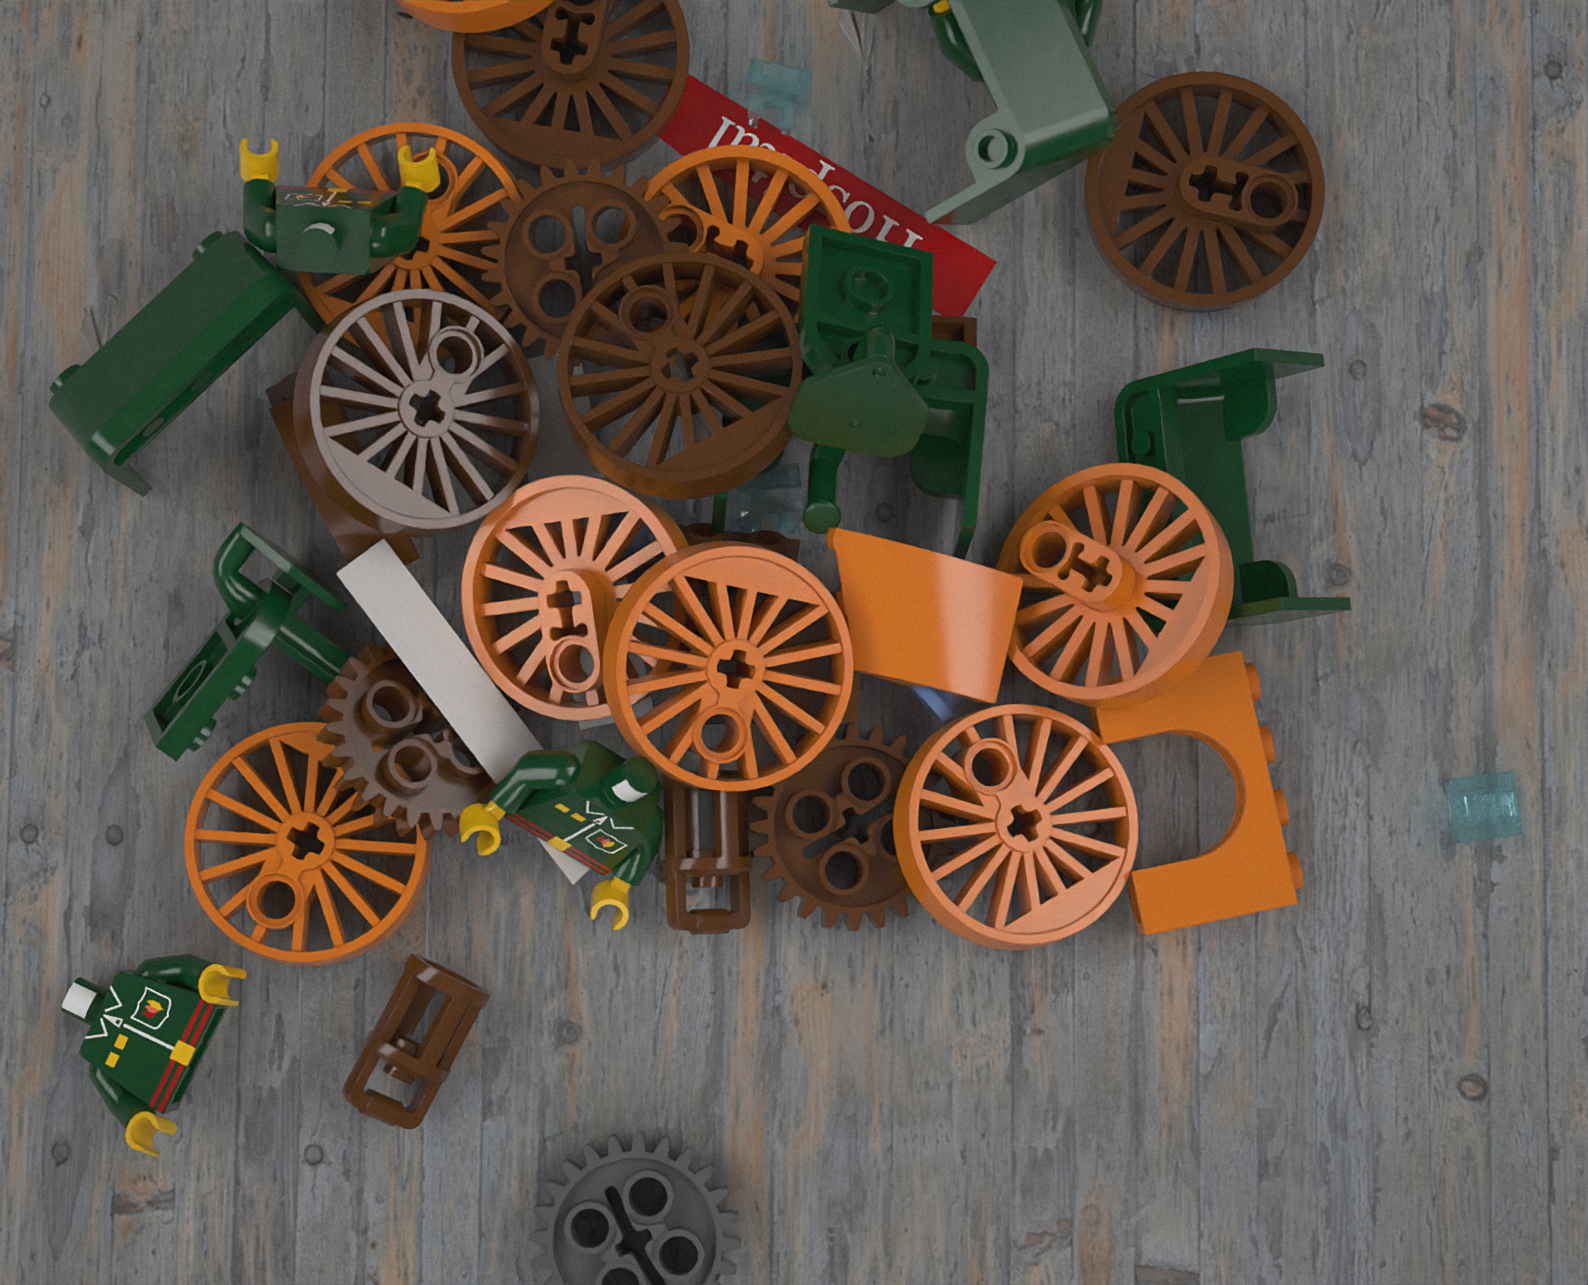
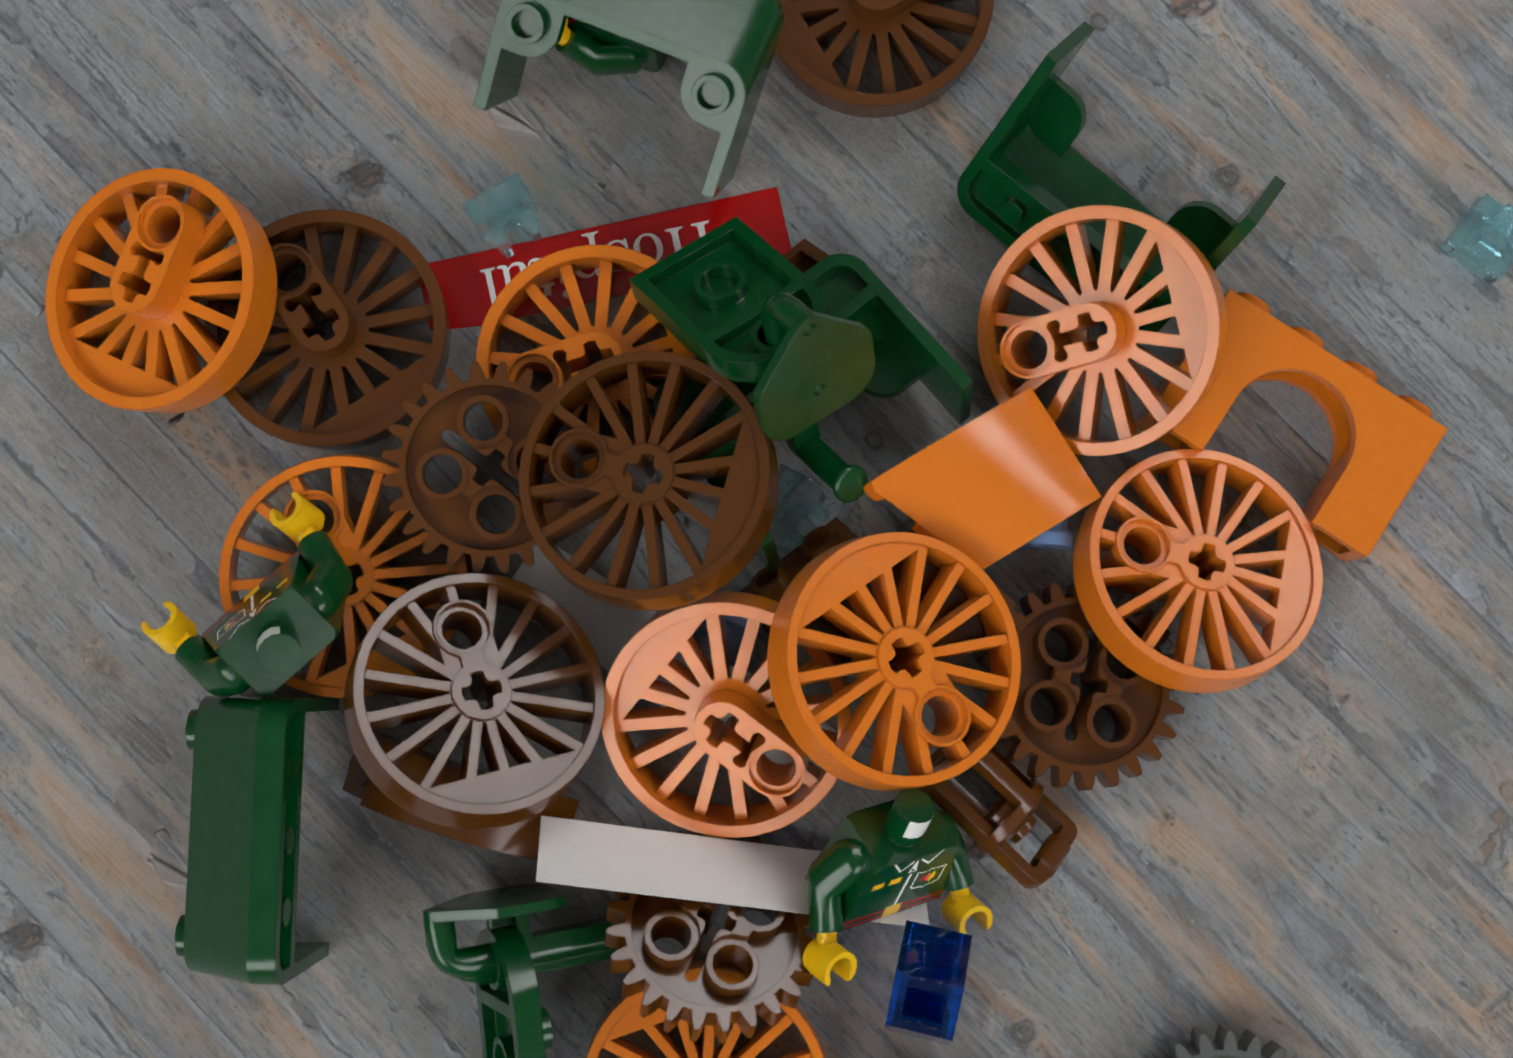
camera: 50 degrees left, 0 degrees up
none -> clear blue slope [885,920,972,1045]

